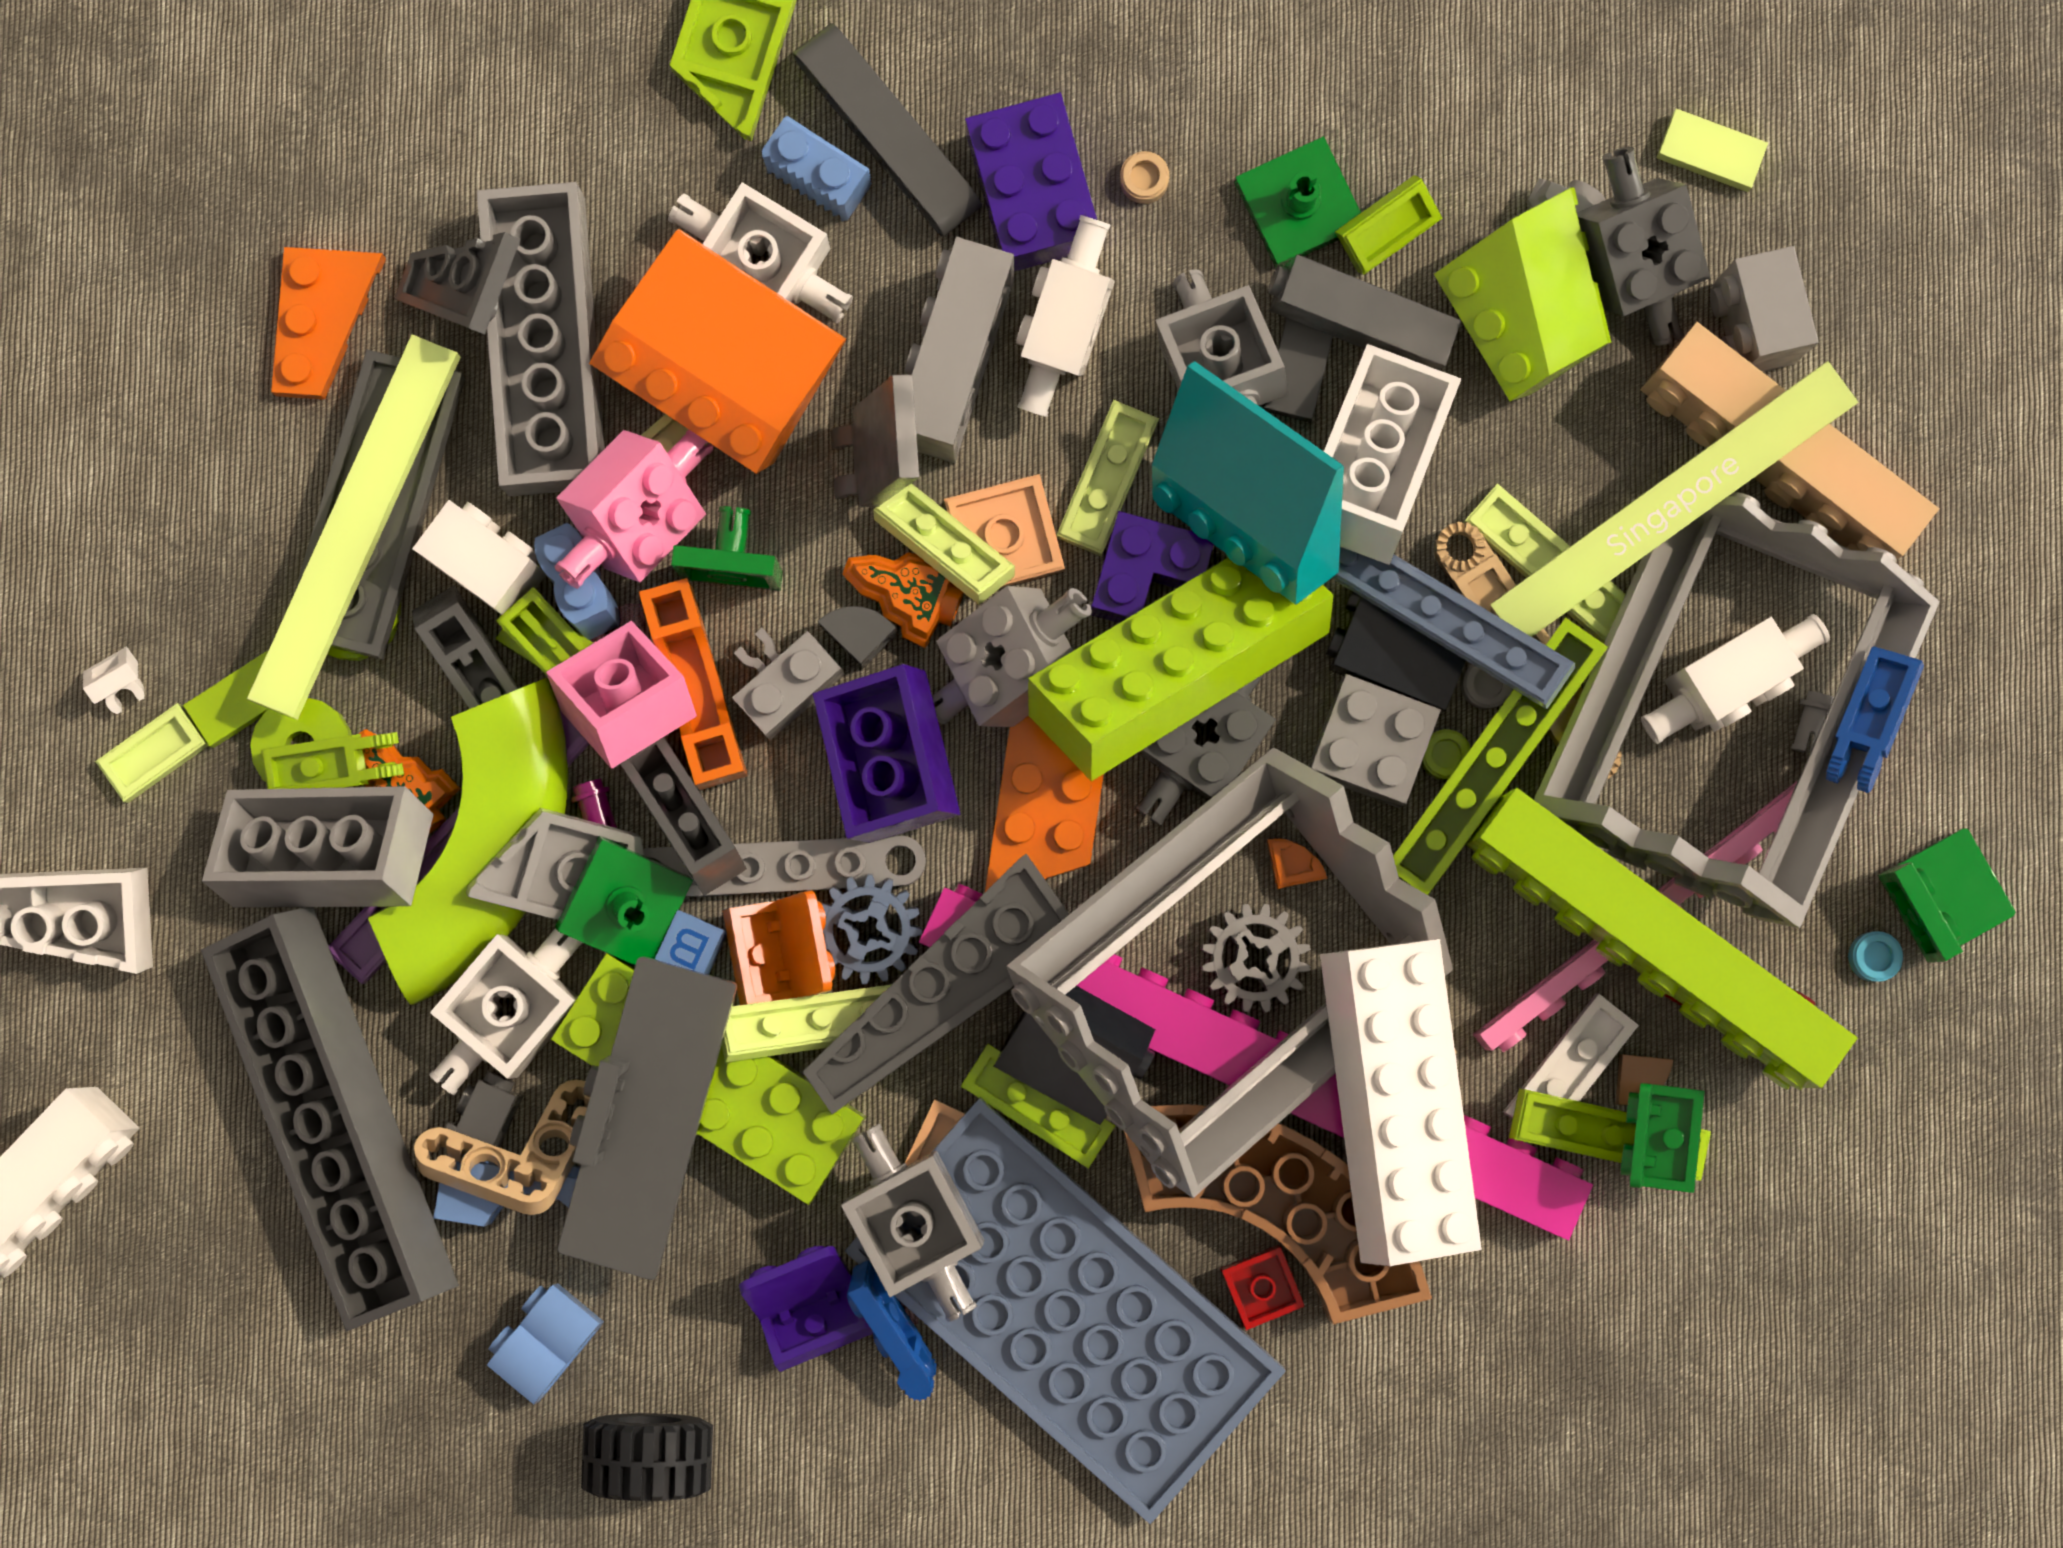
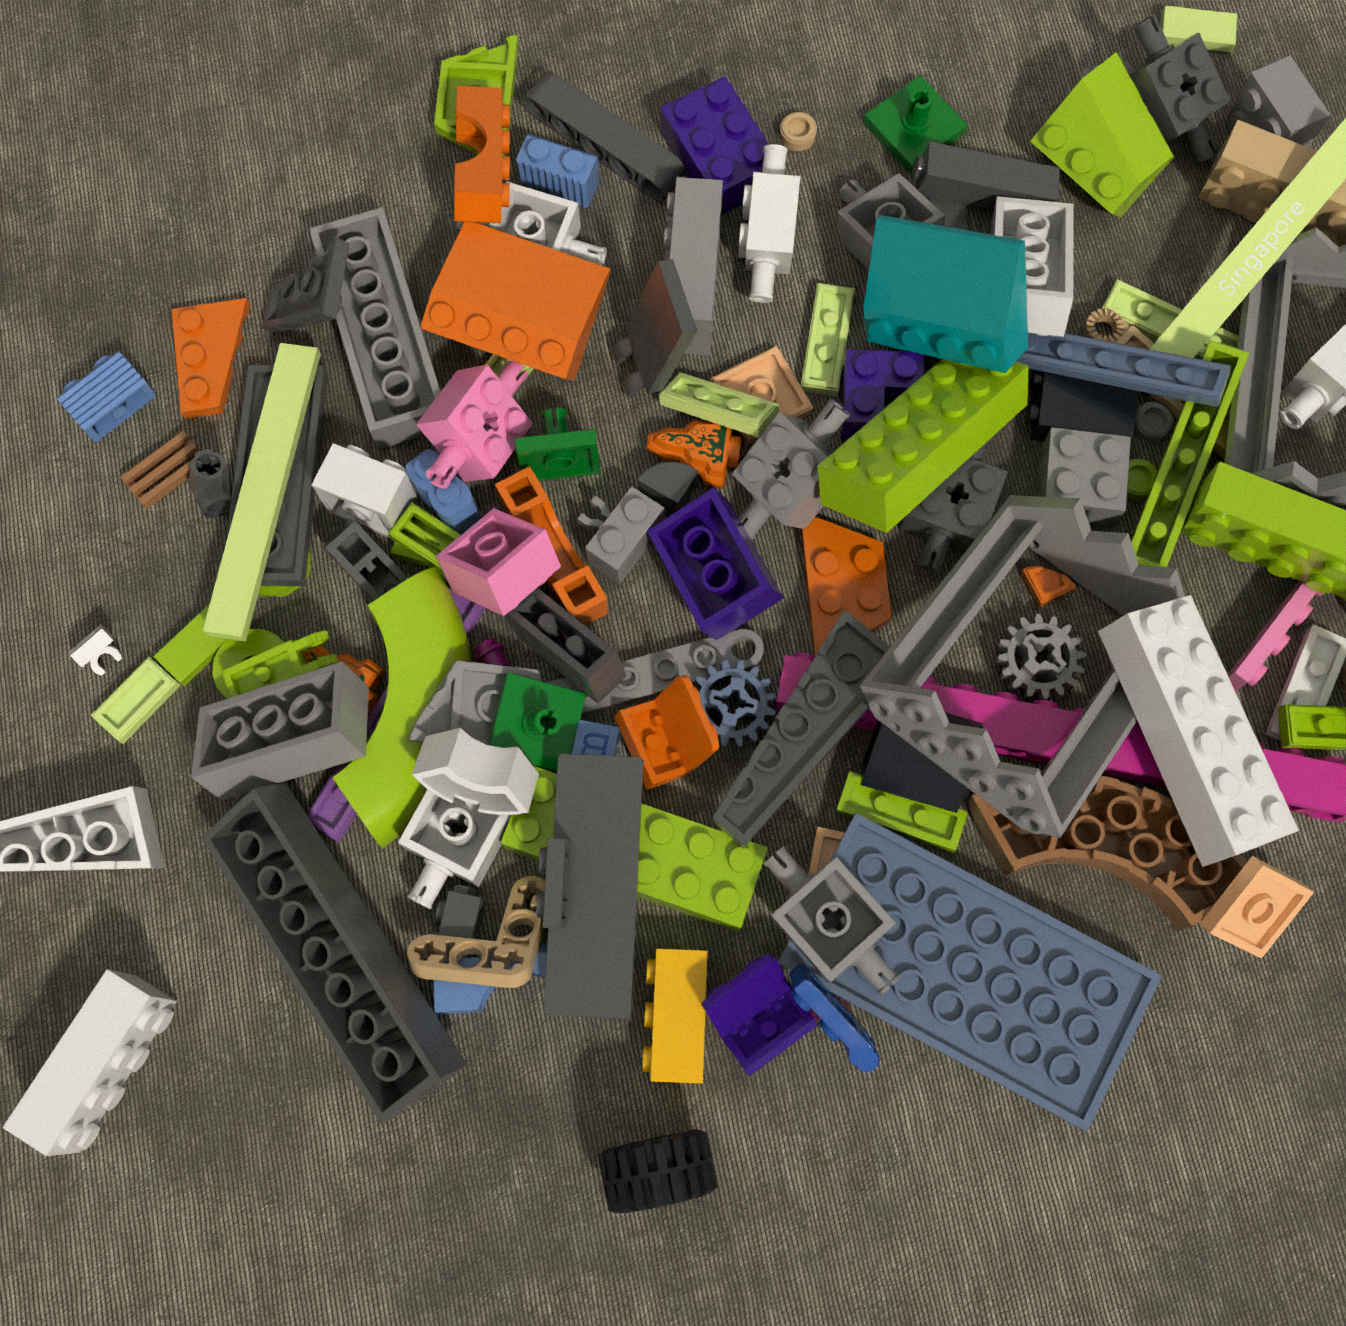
camera: 10 degrees left, 10 degrees down
medium blue brick [487,1283,604,1405] -> none
yellowish green tile [722,984,892,1062] -> none
red piece [1220,1245,1305,1330] -> none
lime tile [1335,175,1443,275] -> none
none -> medium blue brick [56,351,156,443]
none -> medium nougat tile [120,430,200,509]
none -> dark grey piece [187,448,232,518]
none -> white brick [412,728,539,815]
none -> orange arch [454,85,510,223]
none -> yellow brick [643,949,707,1084]
none -> light nougat tile [1199,856,1314,959]

